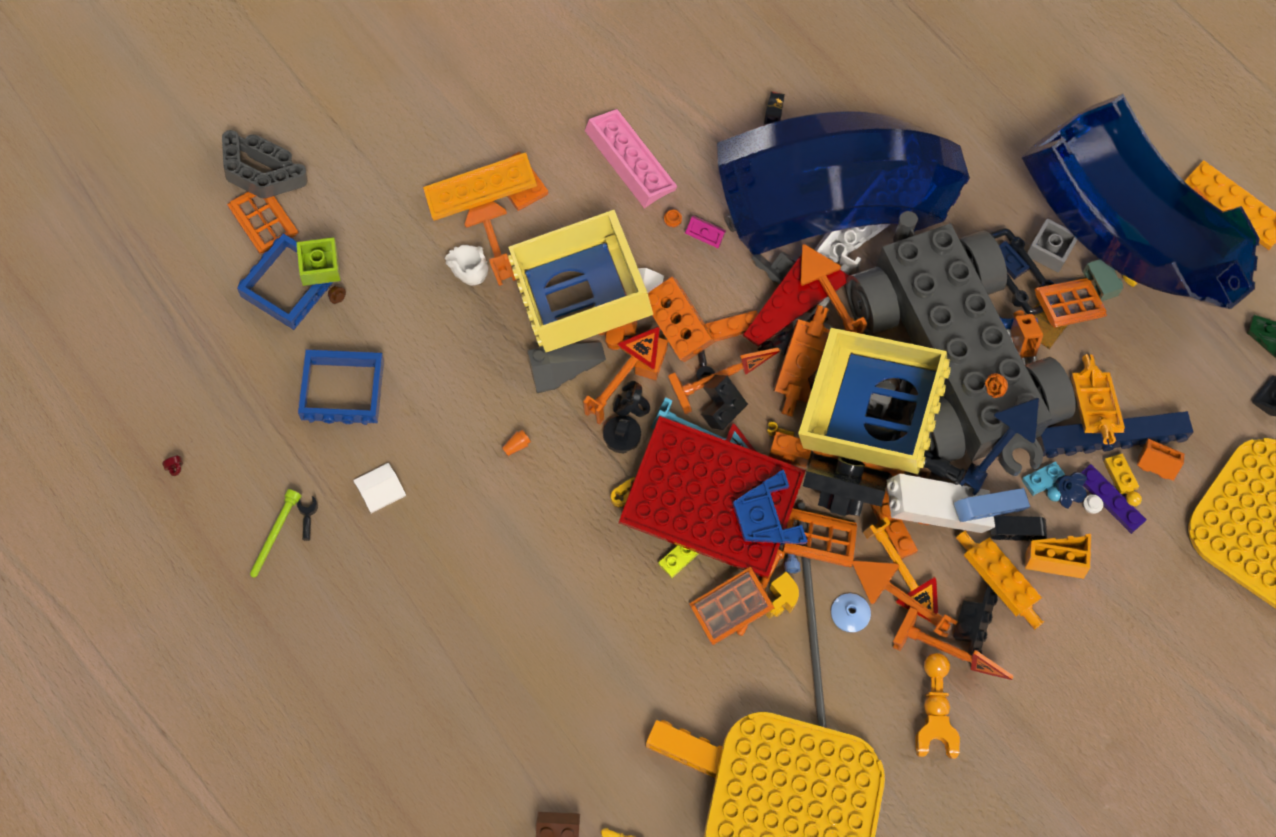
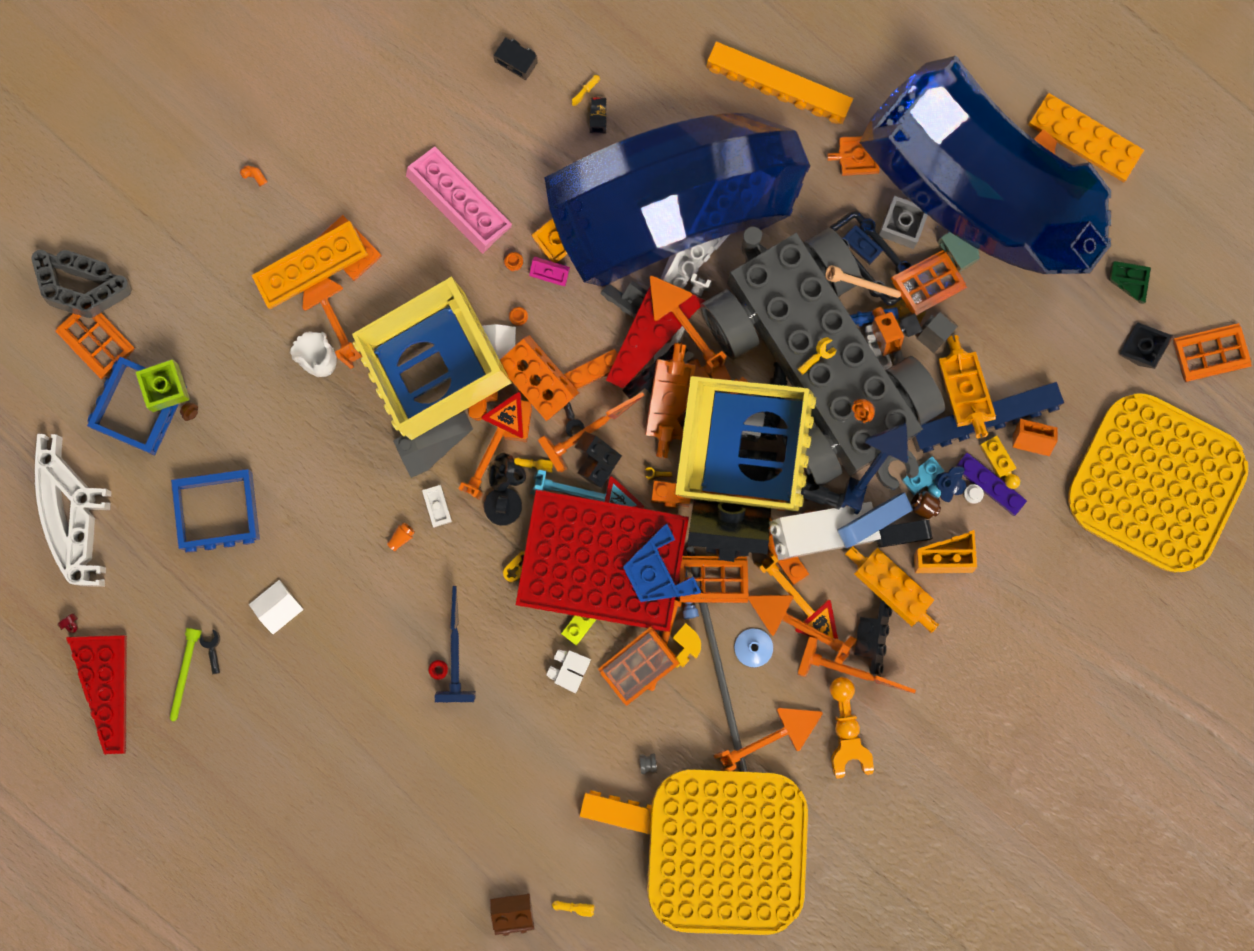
camera: 10 degrees left, 15 degrees up
none -> white piece [35,434,111,587]
none -> red wing [66,635,127,754]
none -> orange arm [240,165,268,187]
none -> white plate [422,485,452,528]
none -> red plate [429,660,448,680]
none -> dark blue piece [435,586,476,702]
none -> black brick [494,37,538,80]
none -> orange plate [509,307,528,326]
none -> yellow piece [514,457,553,473]
none -> light orange slope [531,212,583,263]
none -> white hips [547,650,591,694]
none -> yellow piece [572,75,600,106]
none -> dark grey wheel [640,754,657,774]
none -> light orange brick [706,41,853,124]
none -> orange piece [713,708,823,772]
none -> yellow piece [797,337,837,375]
none -> light nougat piece [825,265,901,298]
none -> orange plate [827,135,891,176]
none -> black plate [898,312,922,337]
none -> reddish brown head [911,491,941,519]
none -> dark grey wedge [917,312,958,353]

